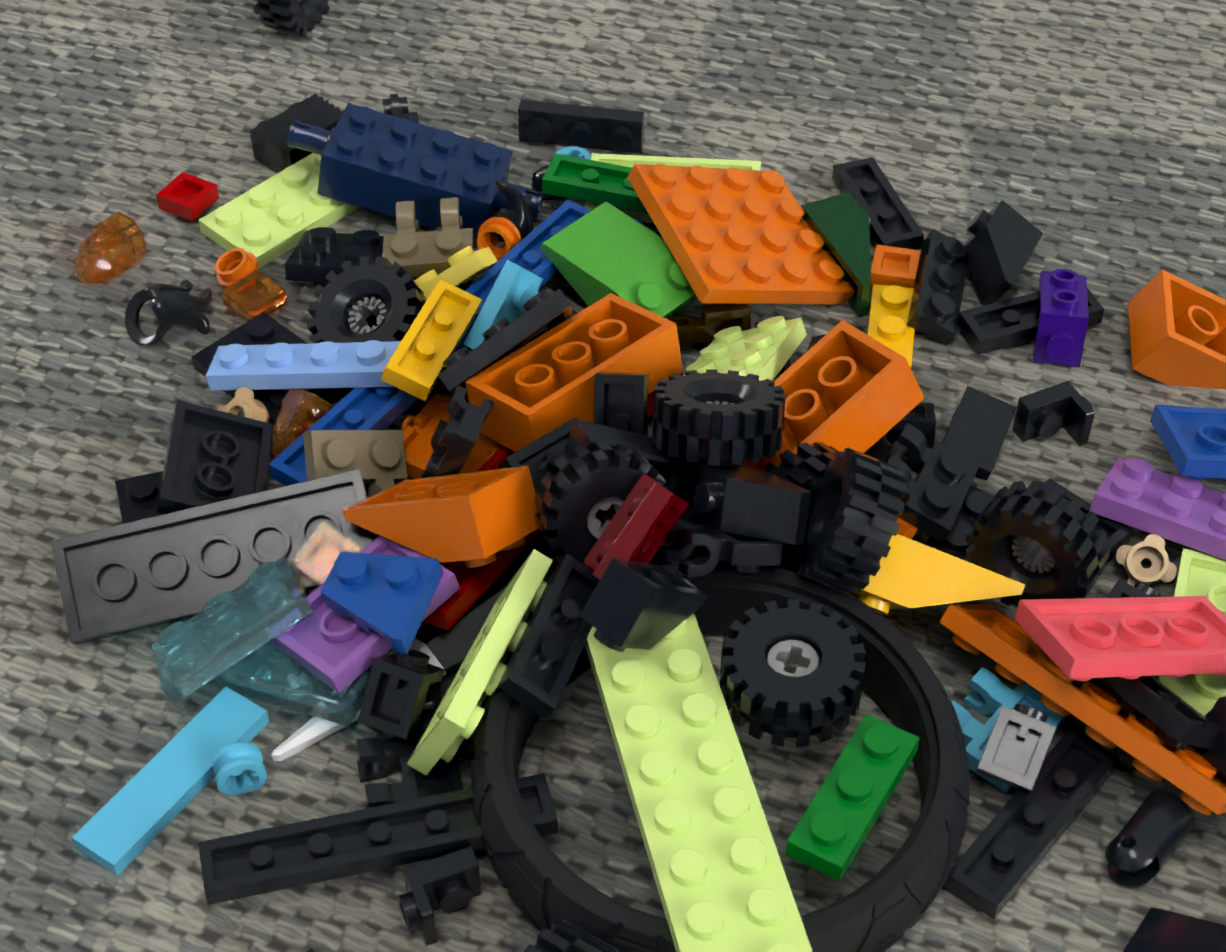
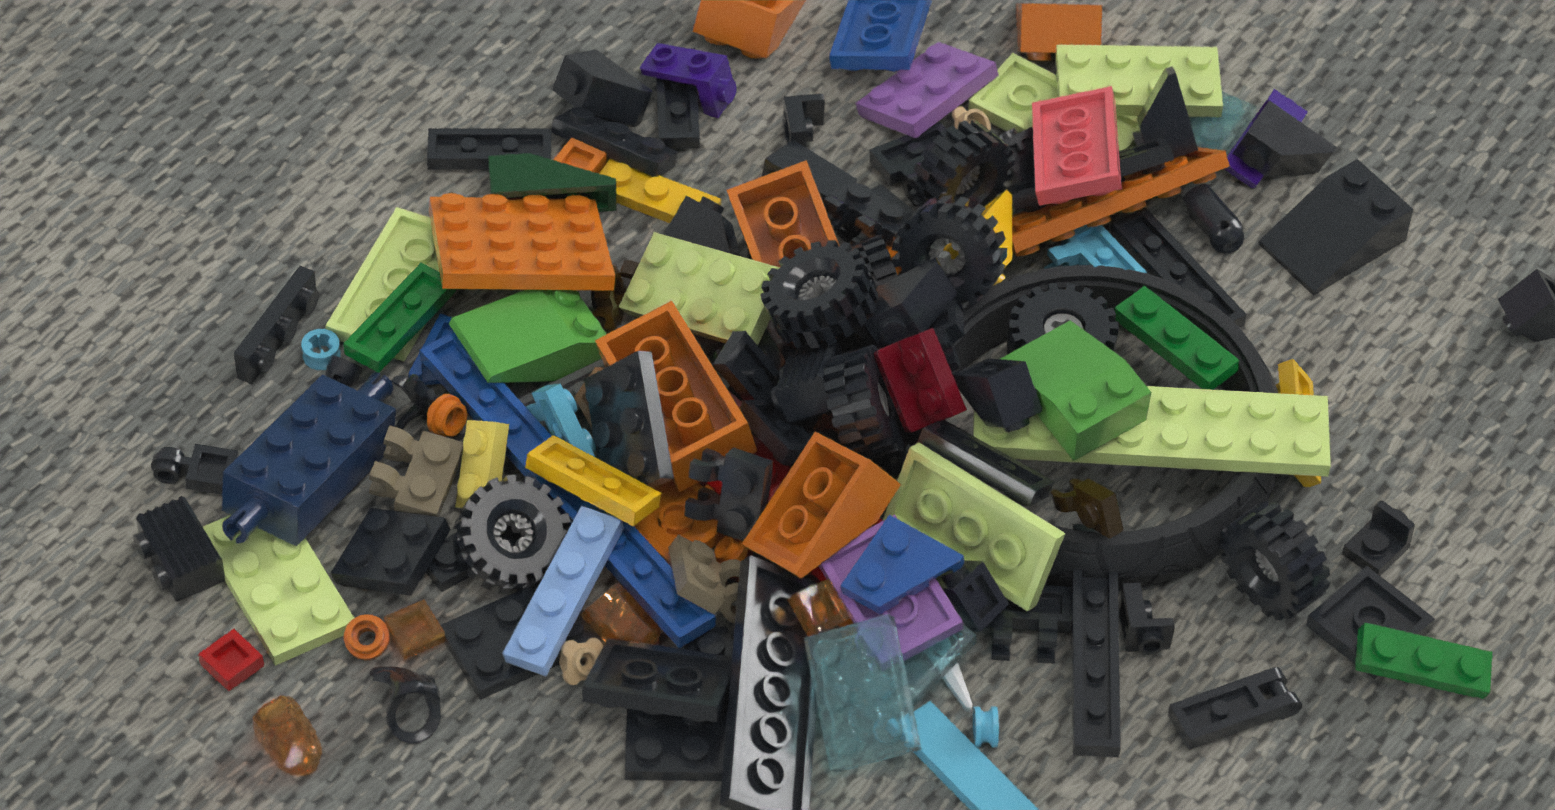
camera: 75 degrees left, 5 degrees up
bracket [976,704,1057,794] -> none
none -> bright green slope [1001,320,1152,461]
none -> dark brown plate [1051,478,1124,539]

